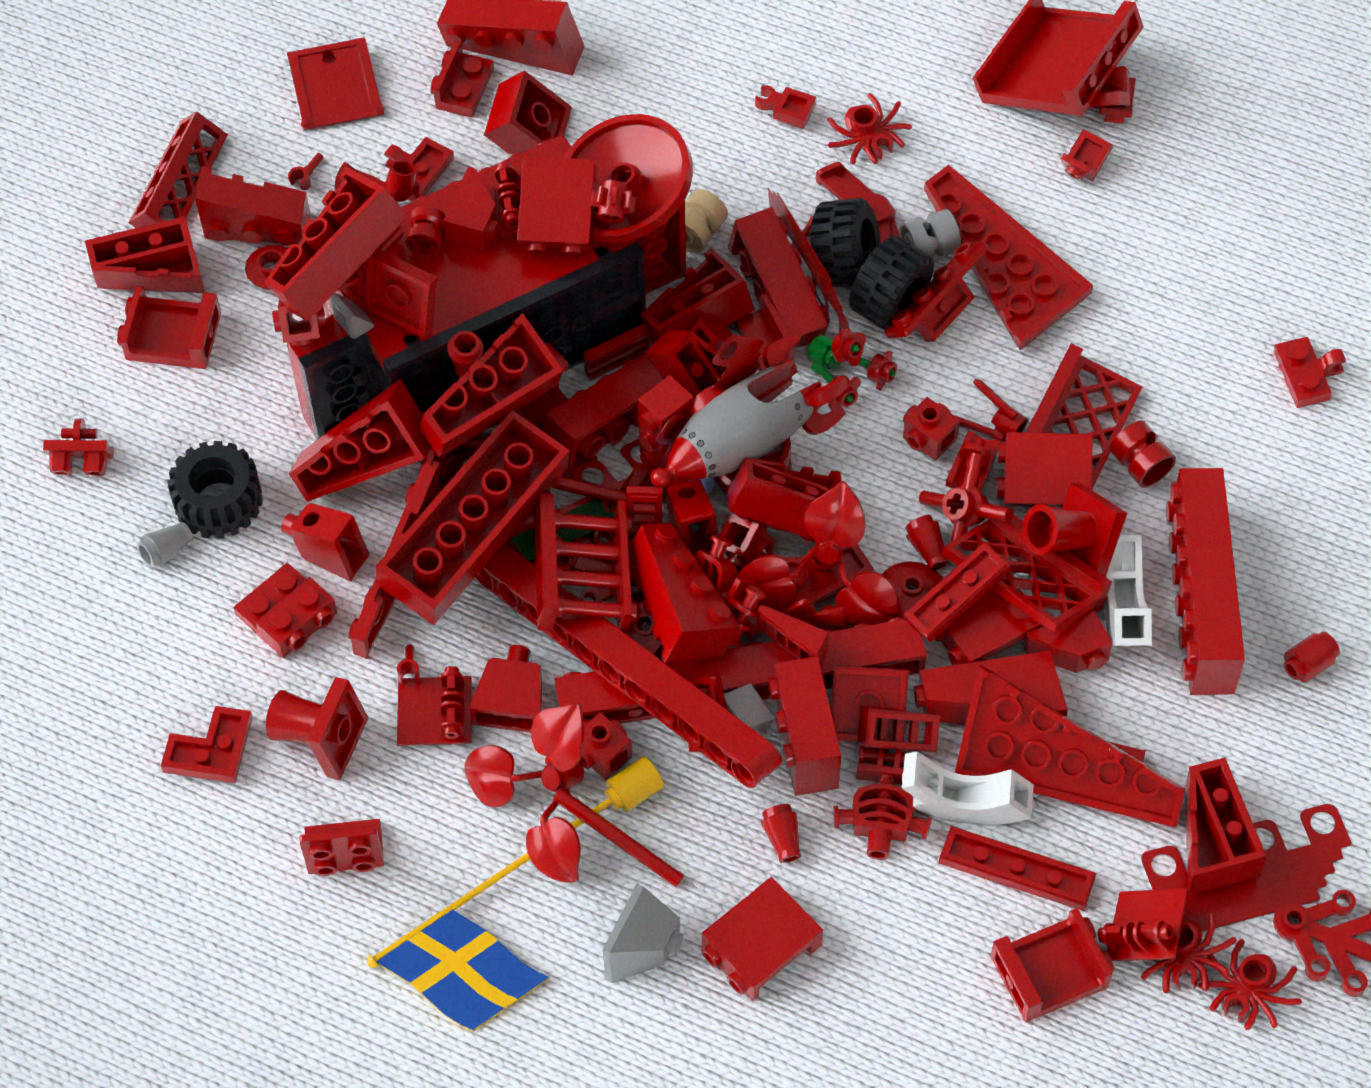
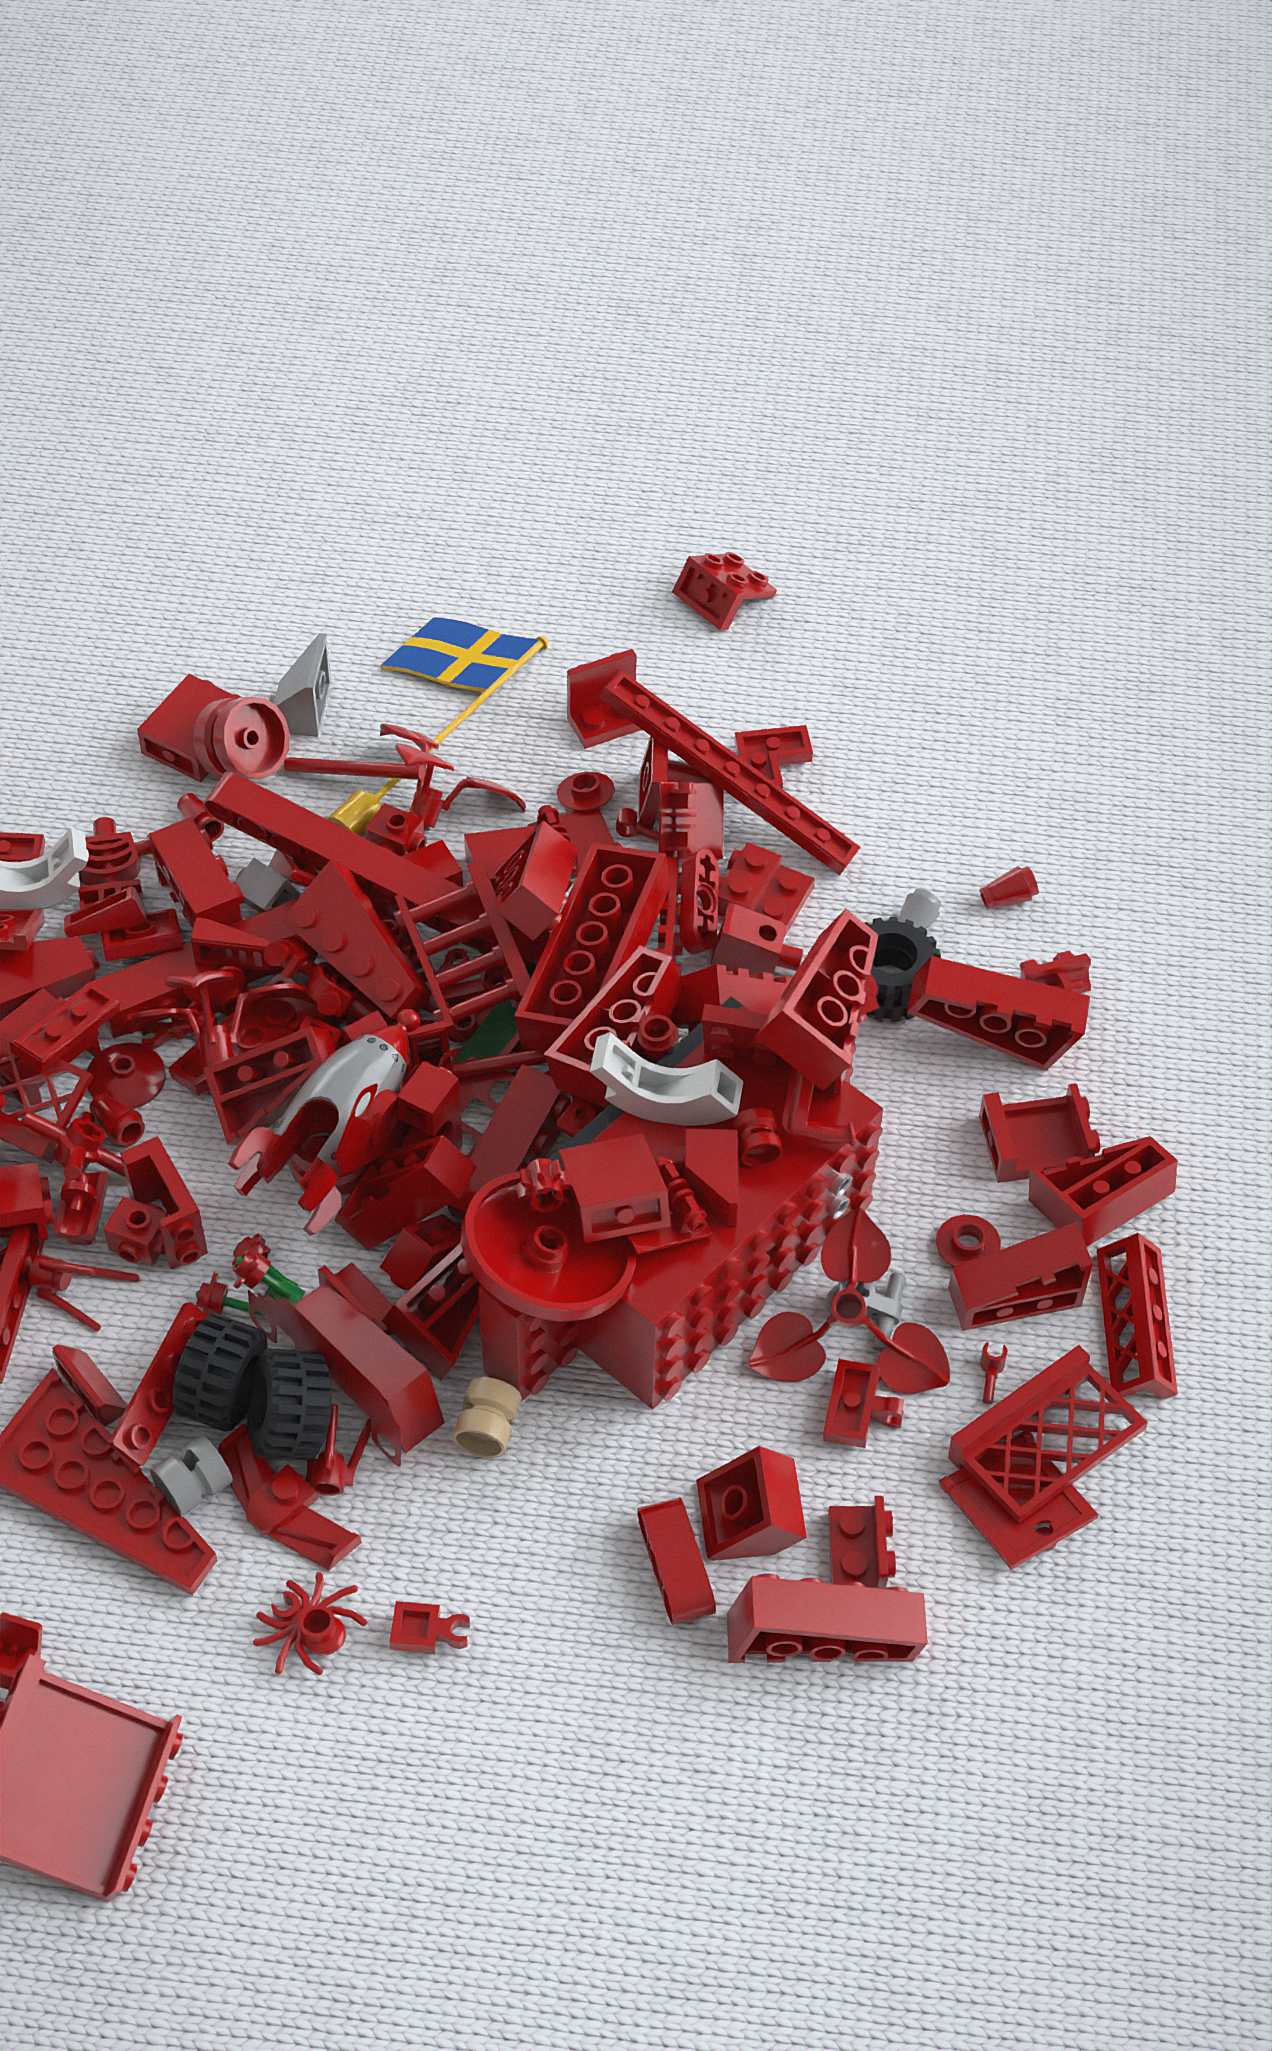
camera: 160 degrees right, 5 degrees down
none -> red slope [52,1344,128,1427]
none -> red panel [120,1136,208,1269]
none -> red wheel [193,697,290,779]
none -> red wedge [495,820,578,941]
none -> red piece [556,771,615,812]
none -> white arch [590,1032,743,1126]
none -> red tile [599,670,861,876]
none -> red hand [616,808,659,842]
none -> red beam [637,1497,716,1625]
none -> red hinge [658,782,724,859]
none -> red bracket [672,552,777,630]
none -> red beam [679,849,719,955]
none -> red wedge [907,956,1090,1071]
none -> red fence [948,1345,1148,1524]
none -> red cone [979,866,1039,910]

